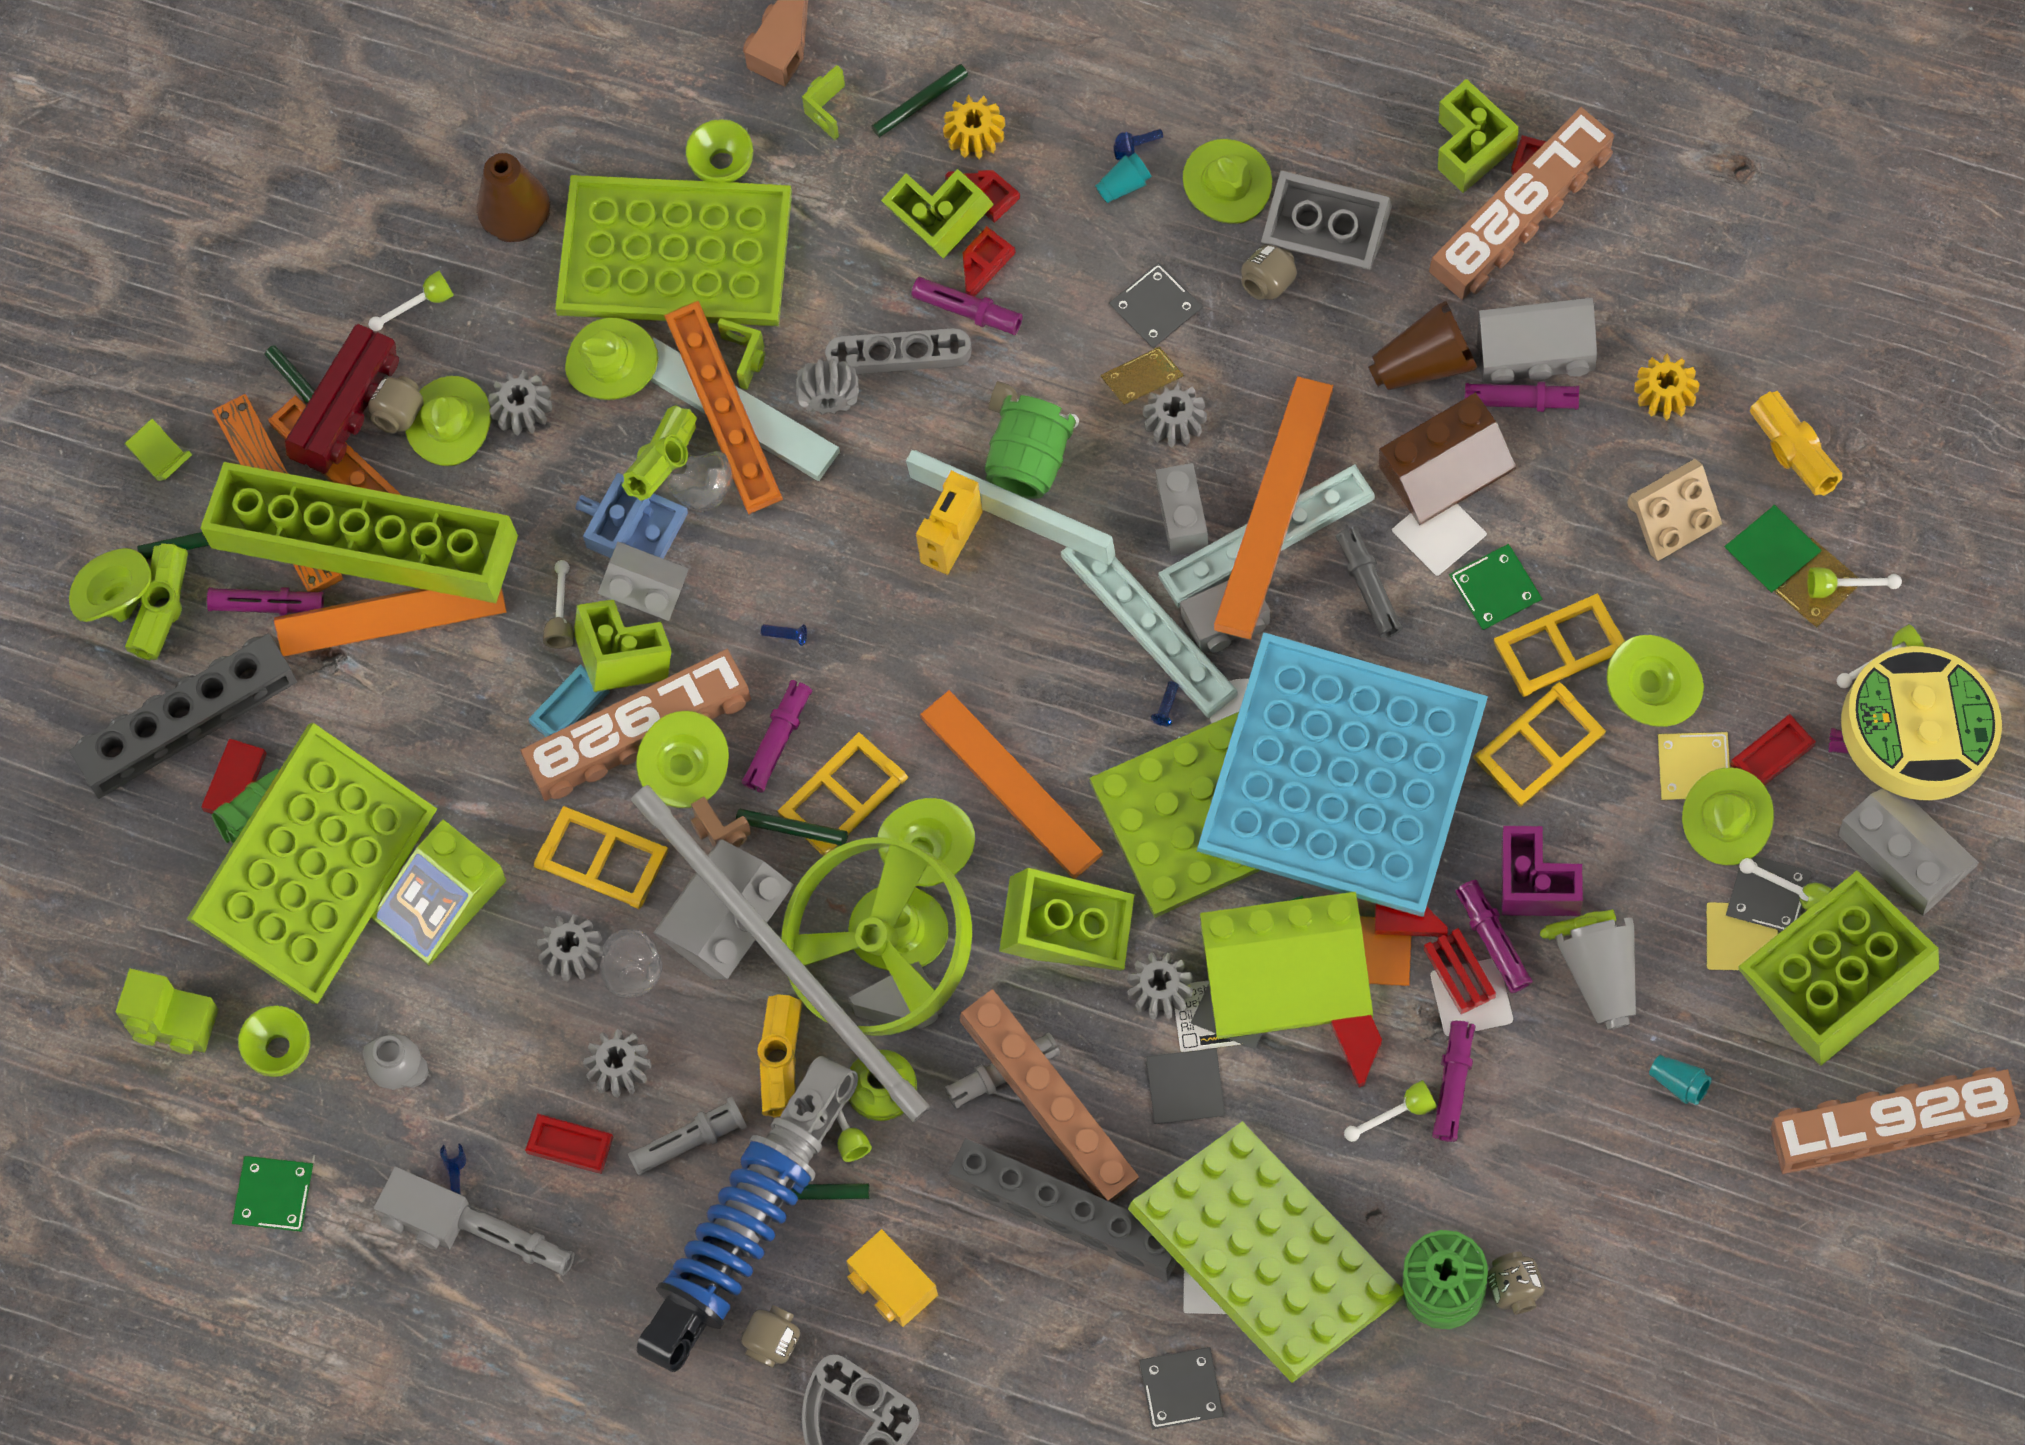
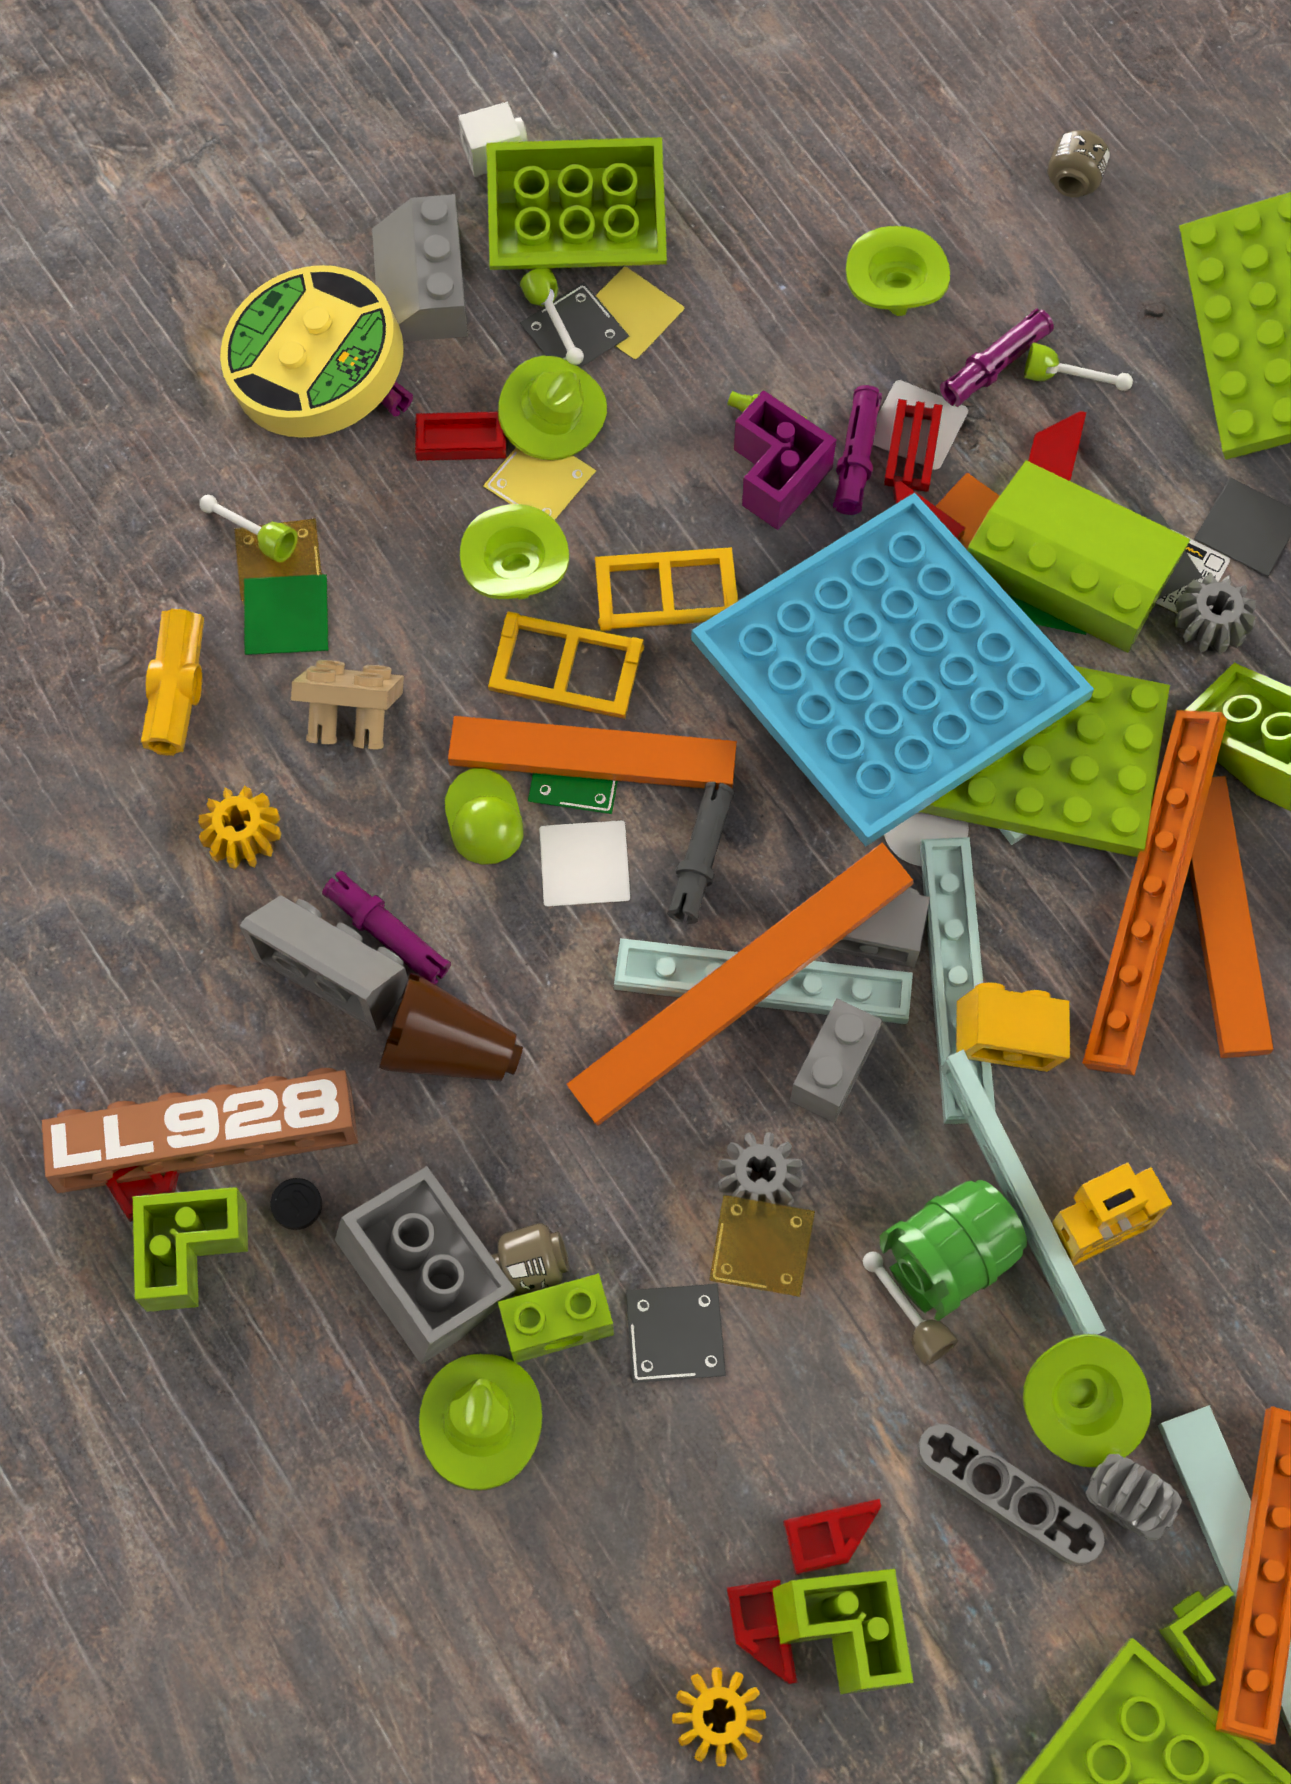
camera: 150 degrees left, 0 degrees up
magenta pin [911,276,1023,335] -> none
teal cone [1095,153,1152,204] -> none
clear blue hand [1113,129,1163,161] -> none
clear blue piece [1151,681,1179,727] -> none
slope [1379,392,1516,525] -> none
bright green wheel [1402,1230,1488,1329] -> none
light grey cone [1555,918,1636,1030] -> none
teal cone [1649,1054,1712,1105] -> none
nougat brick [1770,1067,2021,1174] -> none
hinge [1837,624,1925,688] -> none
none -> black piece [270,1178,322,1230]
none -> lime cap [445,768,524,865]
none -> orange tile [448,716,737,790]
none -> white brick [458,102,528,177]
none -> lime brick [498,1273,614,1363]
none -> lime hat [846,226,950,316]
none -> yellow brick [956,982,1070,1072]
none -> lime hat [1023,1334,1151,1468]
none -> orange tile [1082,710,1227,1076]

